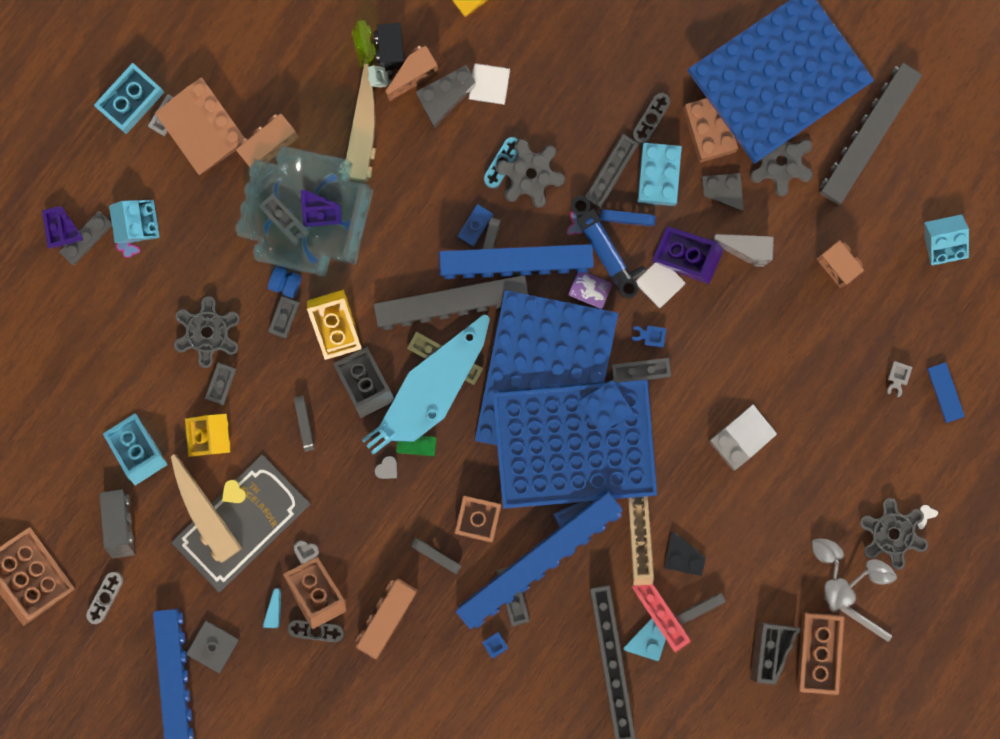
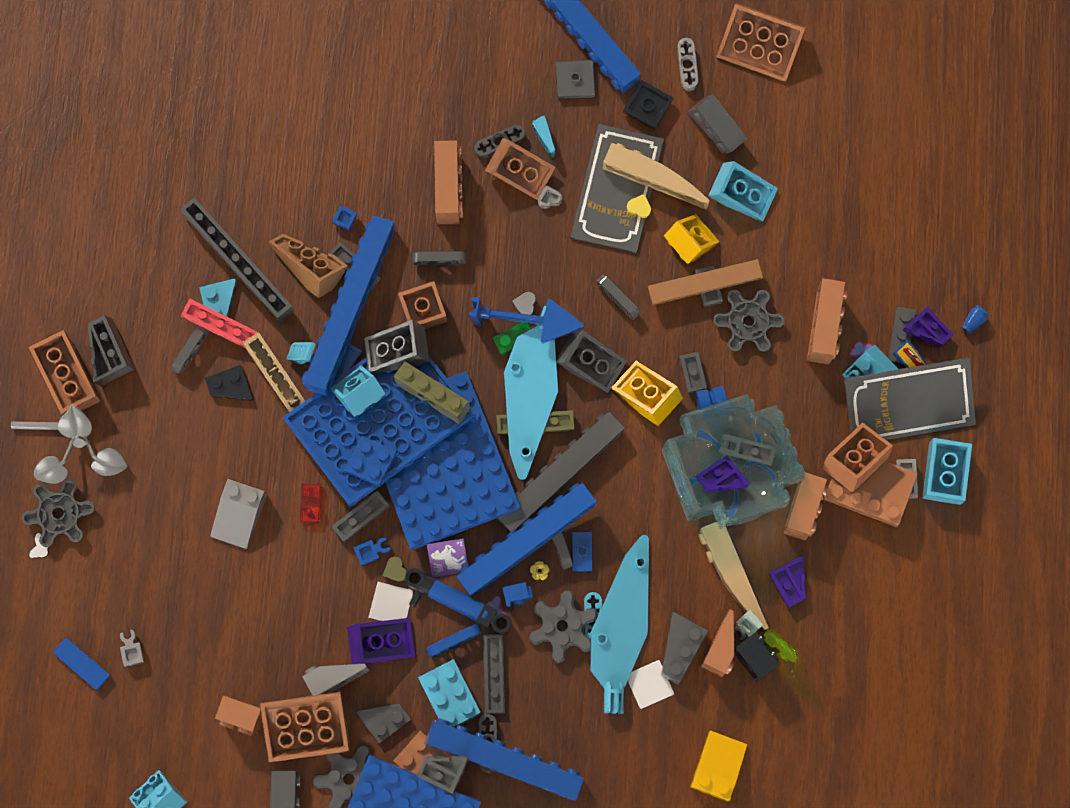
camera: 150 degrees right, 10 degrees down
none -> nougat slope [260,692,350,762]
none -> medium nougat wedge [269,234,348,298]
none -> medium azure slope [286,342,316,365]
none -> clear red slope [300,483,322,523]
none -> medium azure slope [331,366,385,417]
none -> dark grey slope [365,320,429,374]
none -> olive tile [382,557,407,582]
none -> olive brick [394,362,470,424]
none -> dark grey wing [417,756,470,794]
none -> blue brick [424,718,584,801]
none -> blue piece [469,297,584,344]
none -> blue brick [503,582,533,609]
none -> light yellow plate [530,561,549,580]
none -> medium azure wing [591,535,649,714]
none -> black plate [623,80,674,130]
none -> medium nougat tile [648,259,763,305]
none -> dark purple wing [769,556,806,608]
none -> nougat brick [807,278,848,365]
none -> nougat brick [822,423,893,493]
none -> dark grey piece [844,358,976,440]
none -> slope [892,340,928,369]
none -> blue cone [961,305,989,334]

